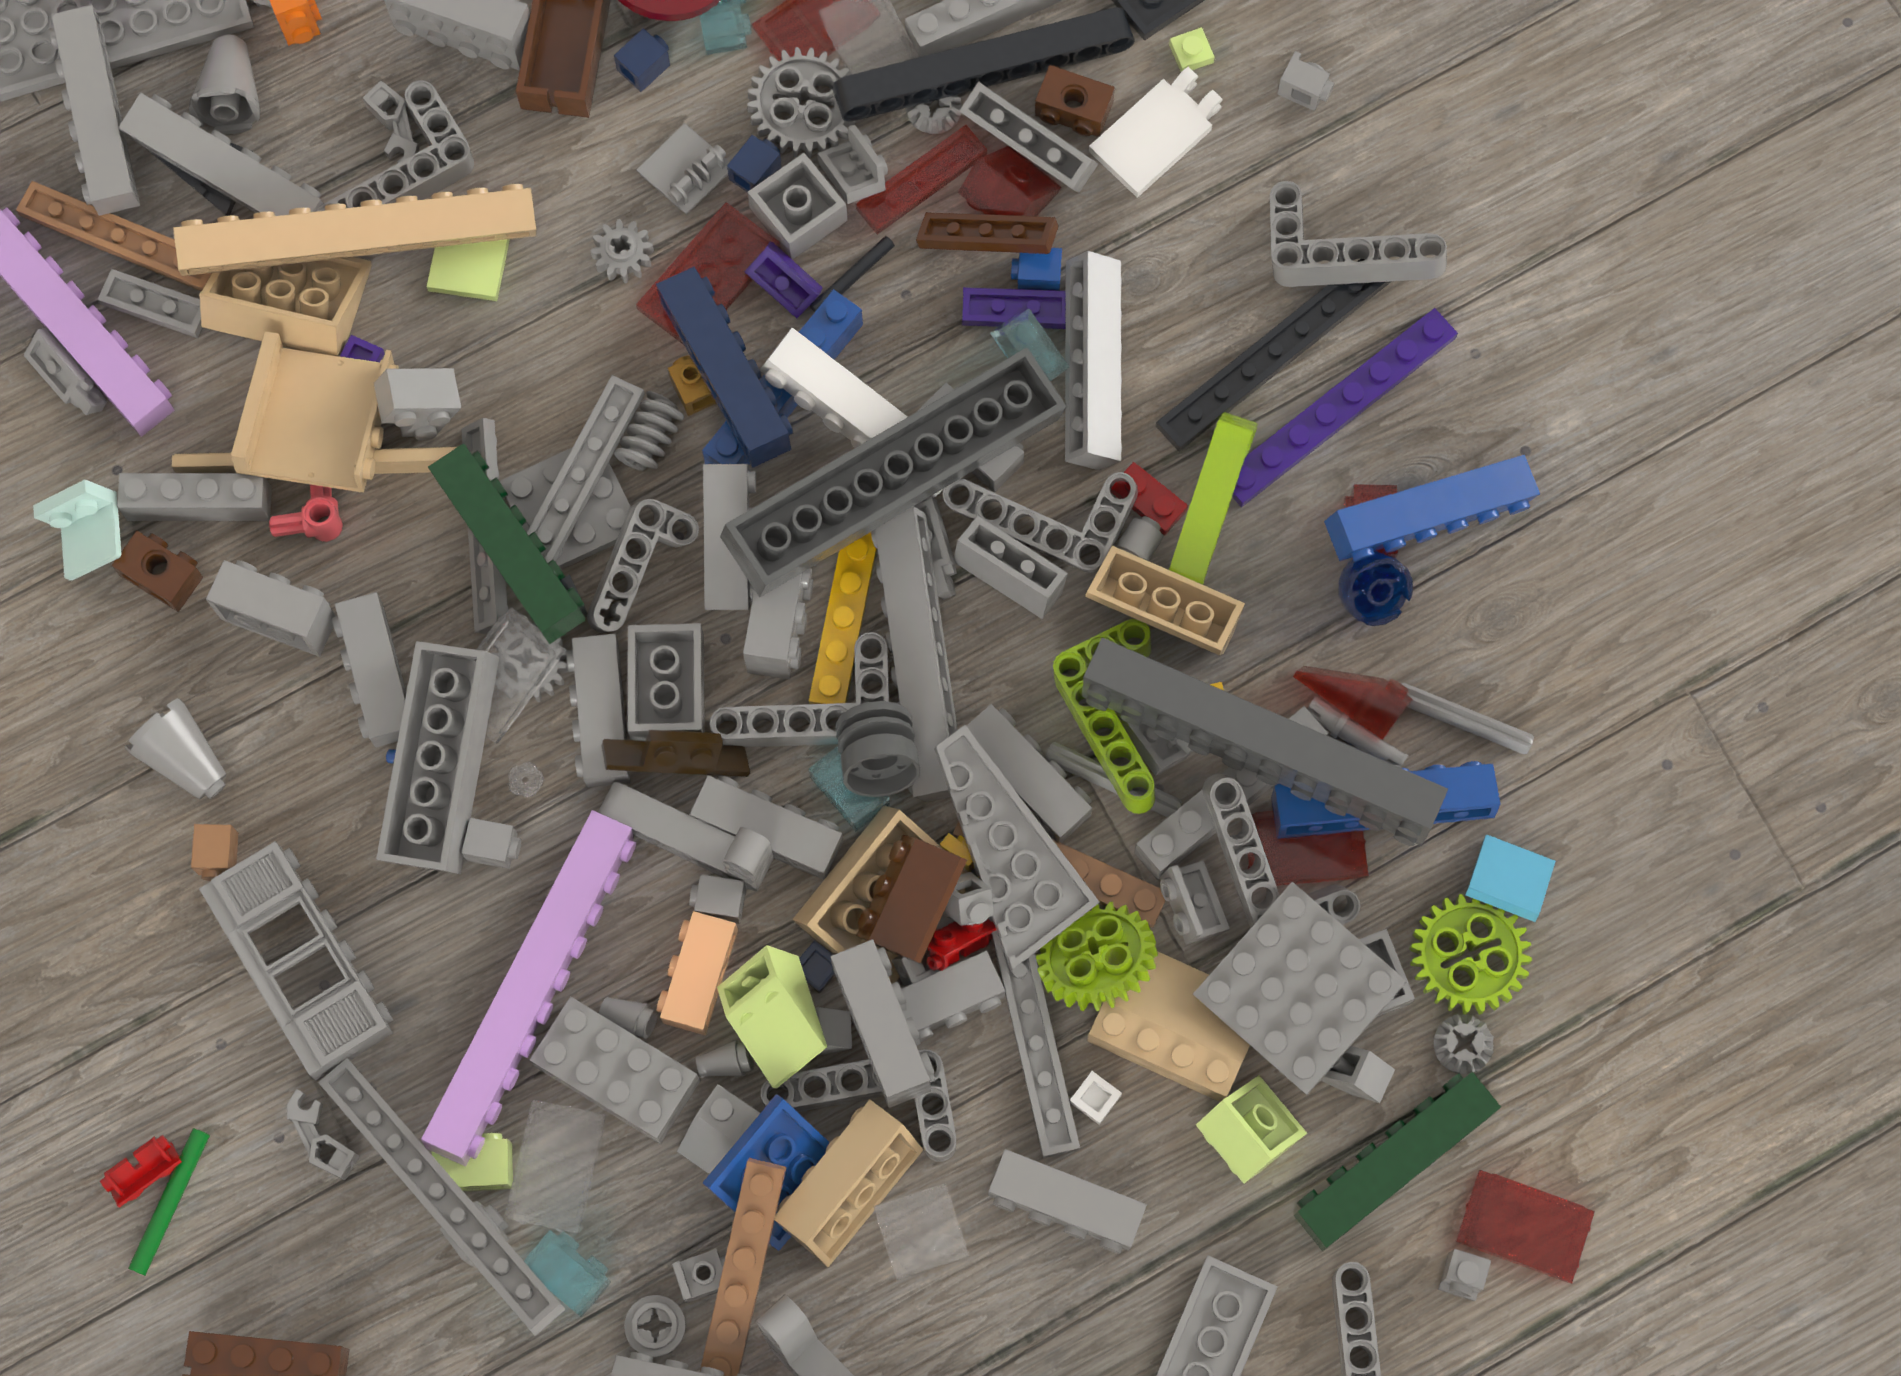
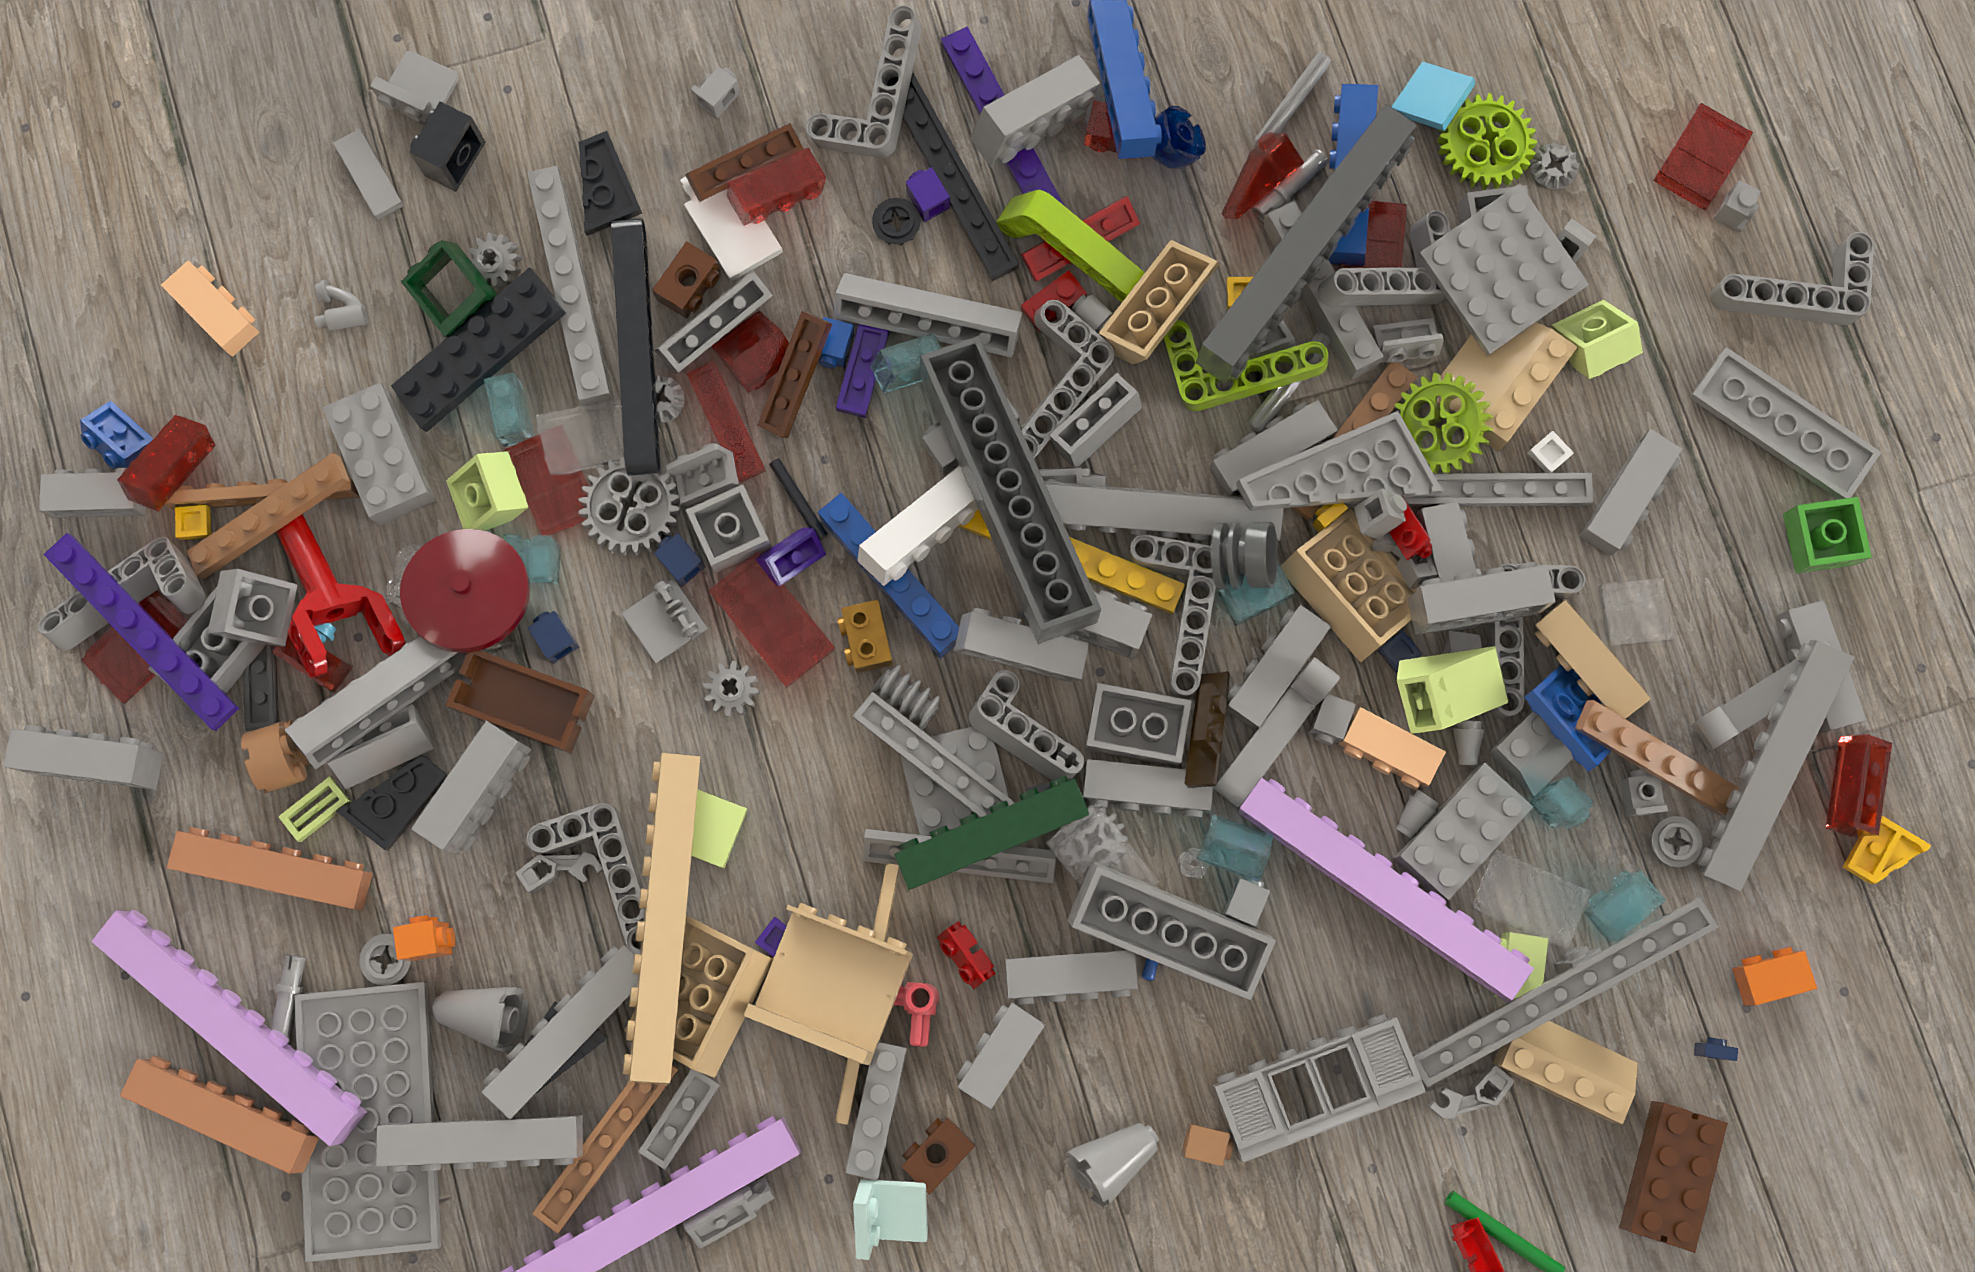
camera: 80 degrees left, 5 degrees up
light grey brick [374,368,461,440] -> none
dark blue brick [656,266,793,468] -> none
reddish brown slope [856,835,967,963] -> none
yellowish green plate [1169,27,1214,72] -> none
dark green brick [1294,1072,1501,1252] -> none
none -> reddish brown plate [685,123,804,203]
none -> clear red brick [726,147,826,226]
none -> black gear [872,198,920,246]
none -> dark purple brick [906,167,950,222]
none -> red hinge [937,921,996,990]
none -> light grey brick [970,55,1100,167]
none -> red plate [1021,196,1141,282]
none -> clear light blue brick [1198,814,1273,882]
none -> tan slope [1492,1021,1638,1124]
none -> clear light blue brick [1530,777,1593,830]

